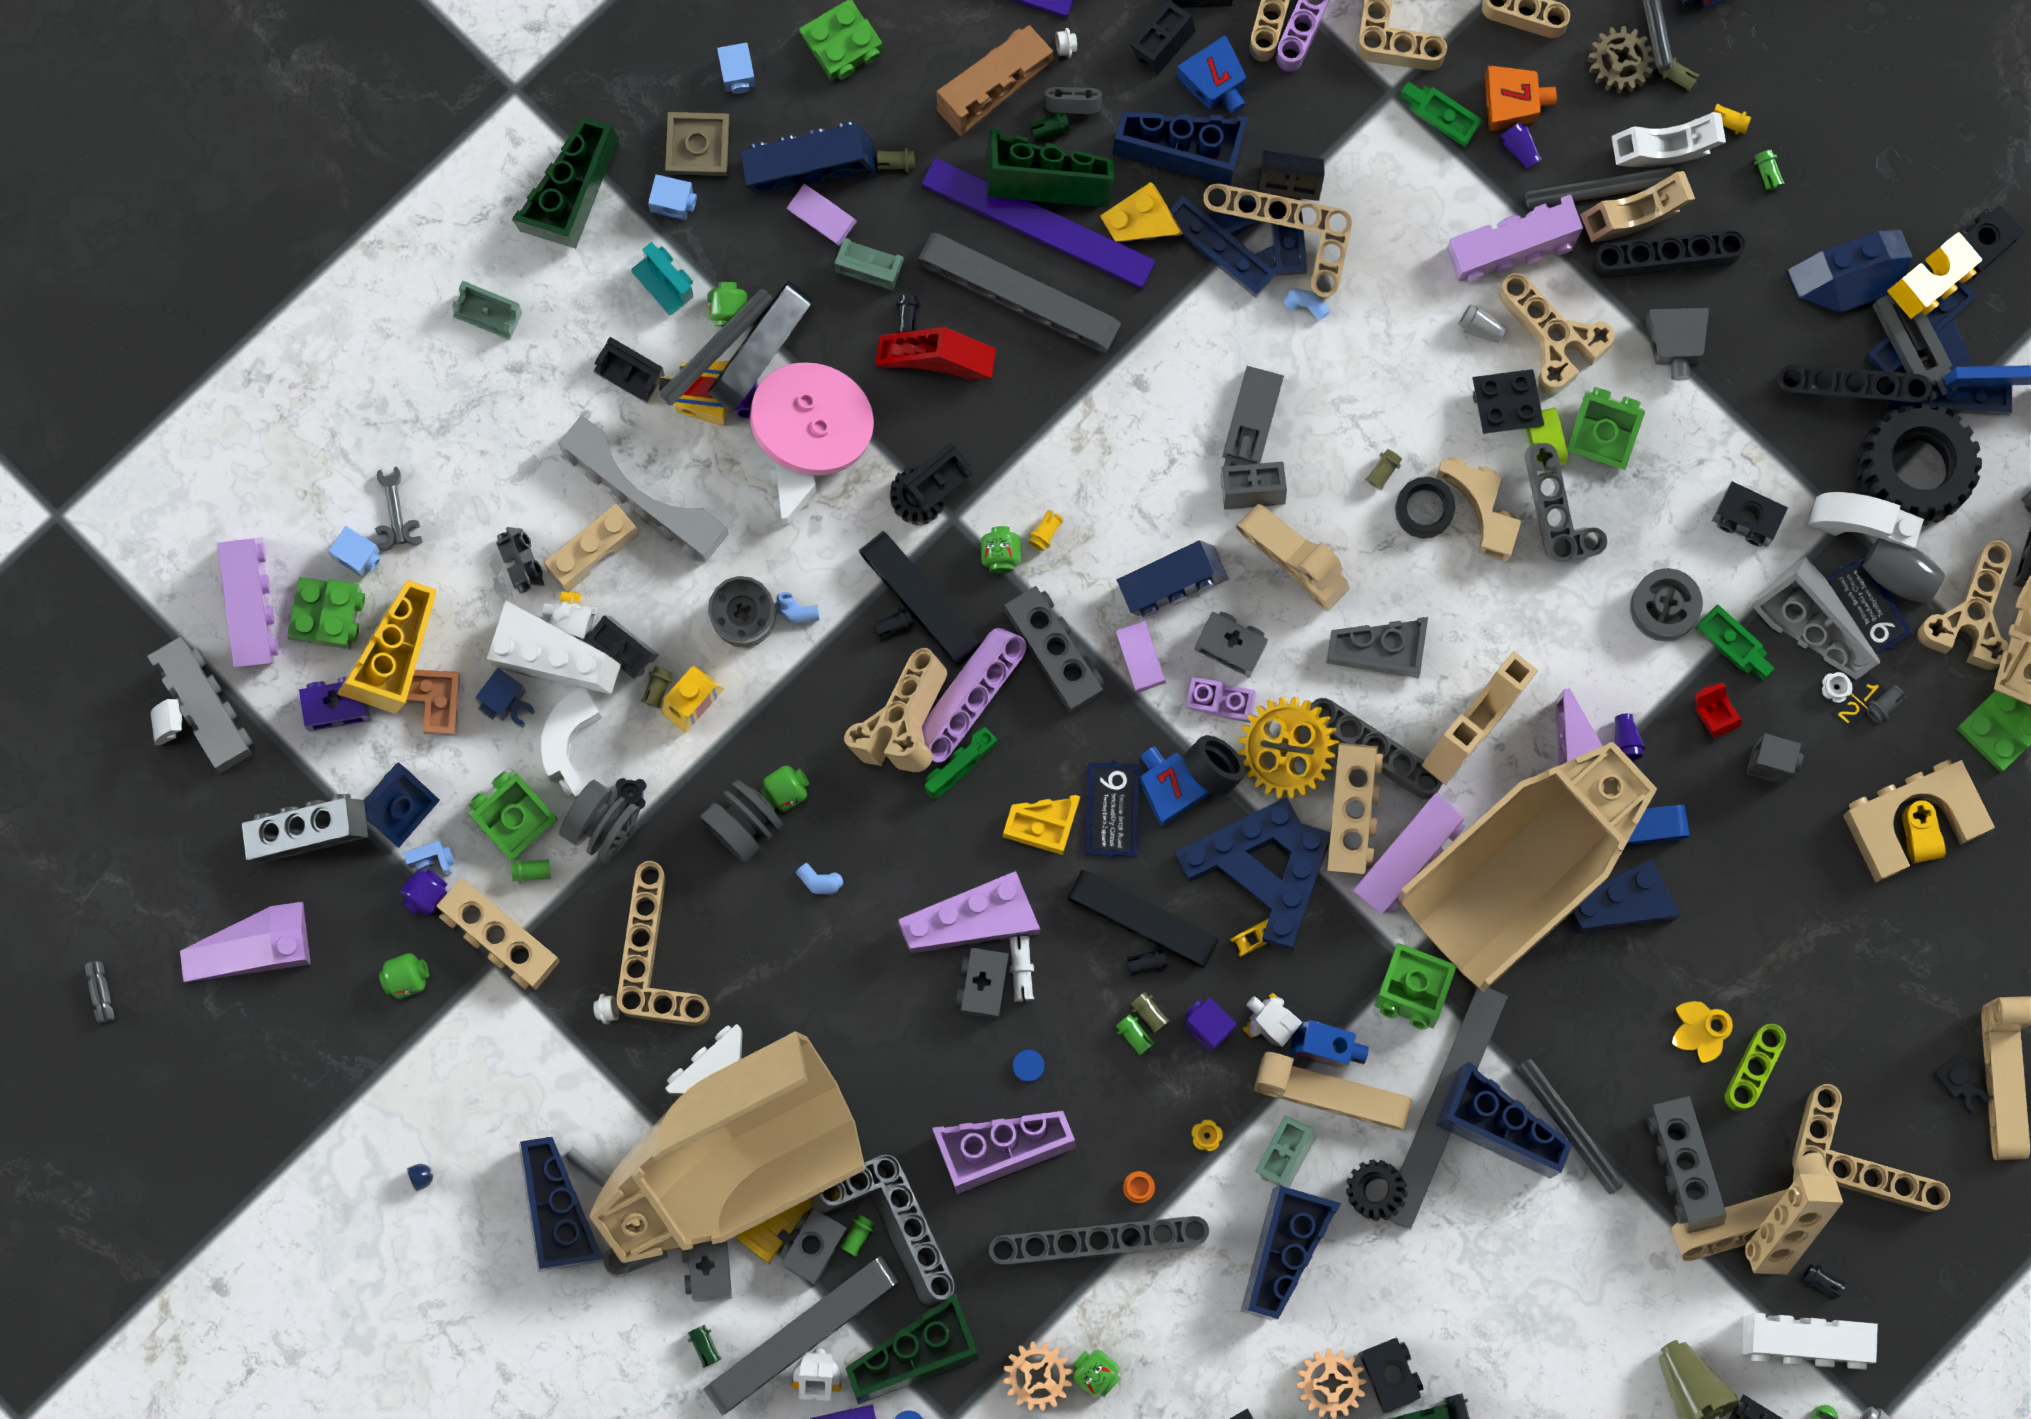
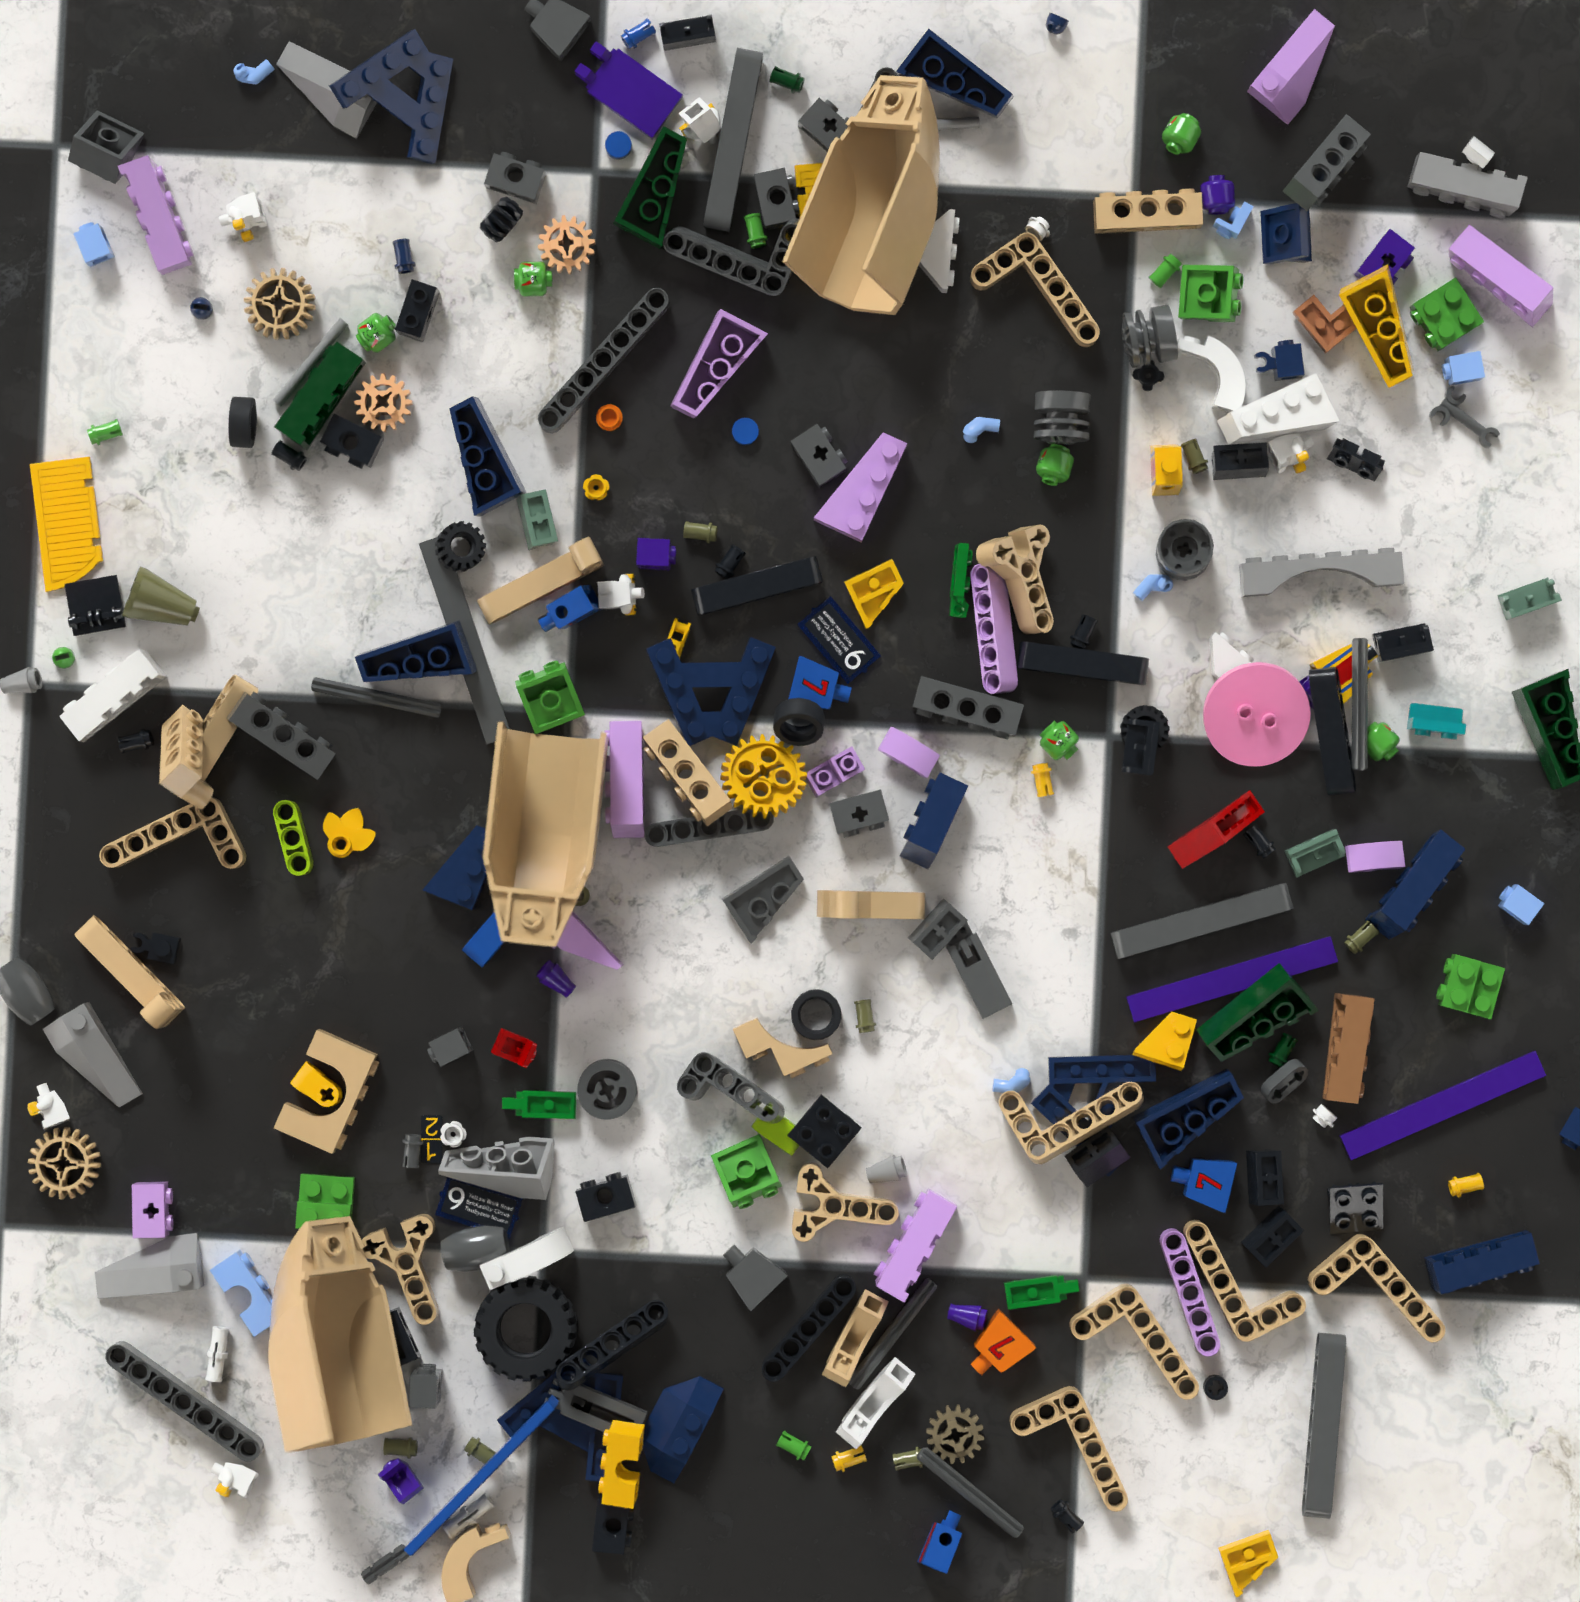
camera: 140 degrees right, 10 degrees up
tan arch [544,503,639,592] -> none
light blue brick [648,175,697,220] -> none
dark tan plate [665,112,730,176] -> none
white pin [1009,936,1034,1002] -> none
bright green pin [1116,1014,1155,1056] -> none
tan arch [1421,651,1539,785] -> none

